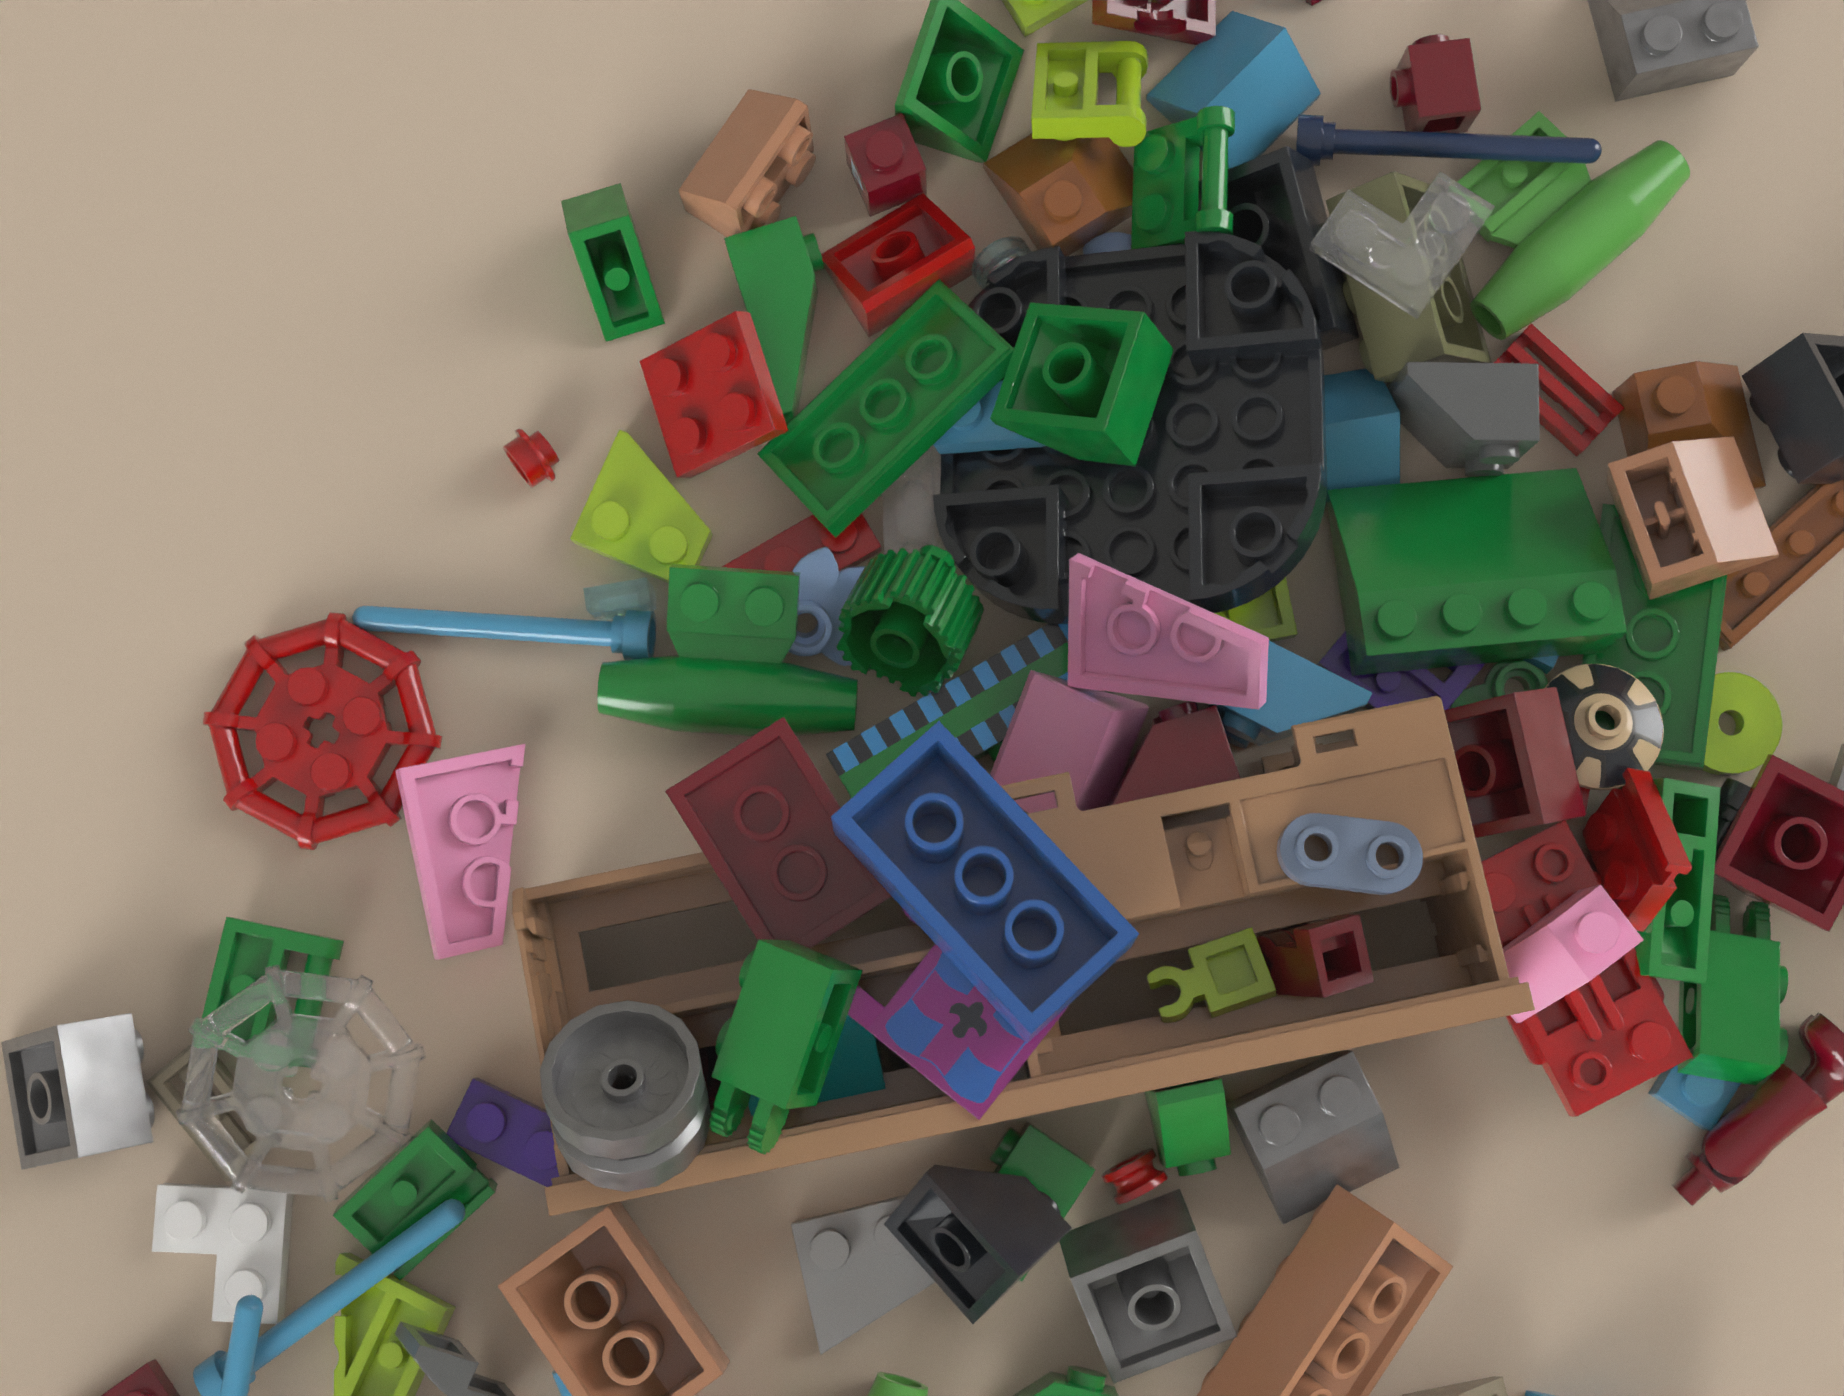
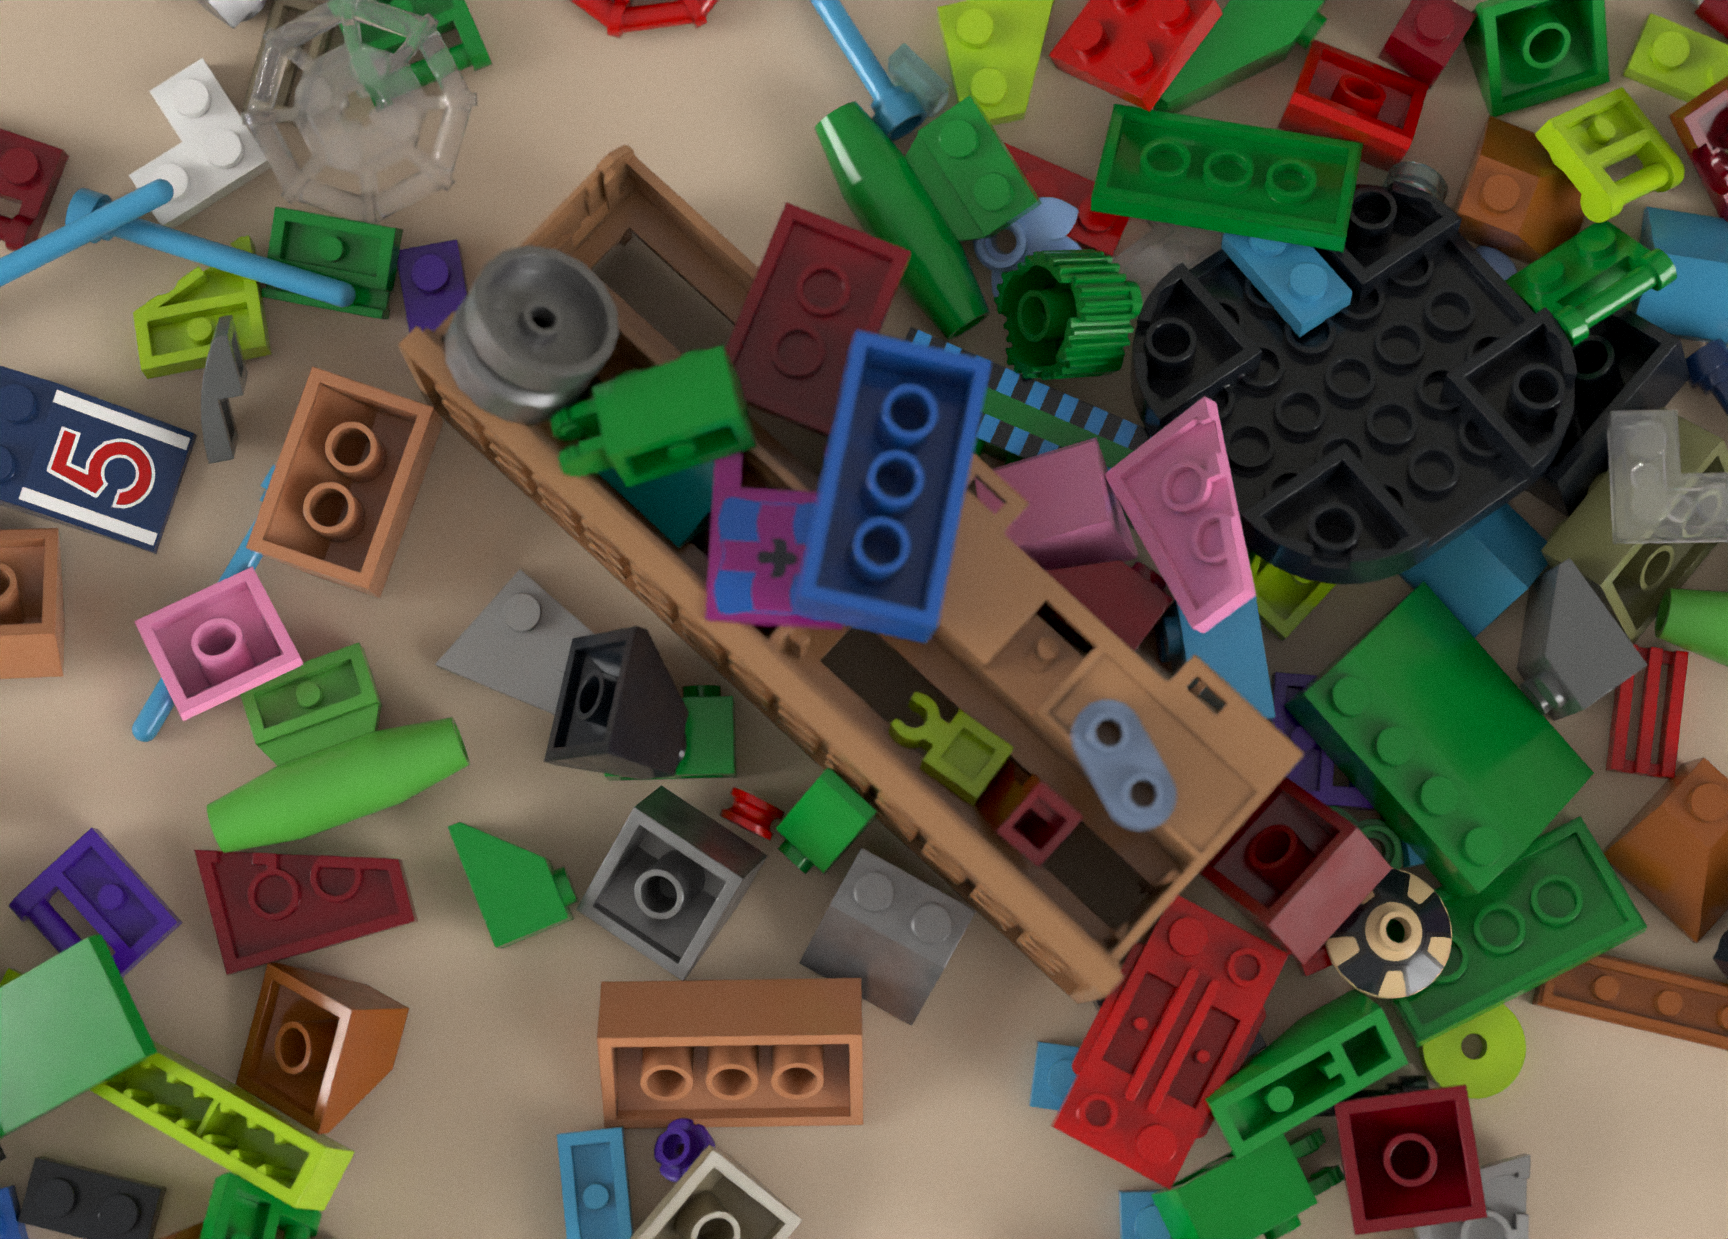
camera: 50 degrees right, 0 degrees up
bright pink wing [395,744,525,960] -> none
green slope [990,302,1174,466] -> none
bright pink slope [1502,885,1644,1023] -> none
red plate [1582,768,1692,932] -> none
nougat slope [1607,436,1779,600] -> none
none -> dark azure plate [1029,1041,1080,1110]

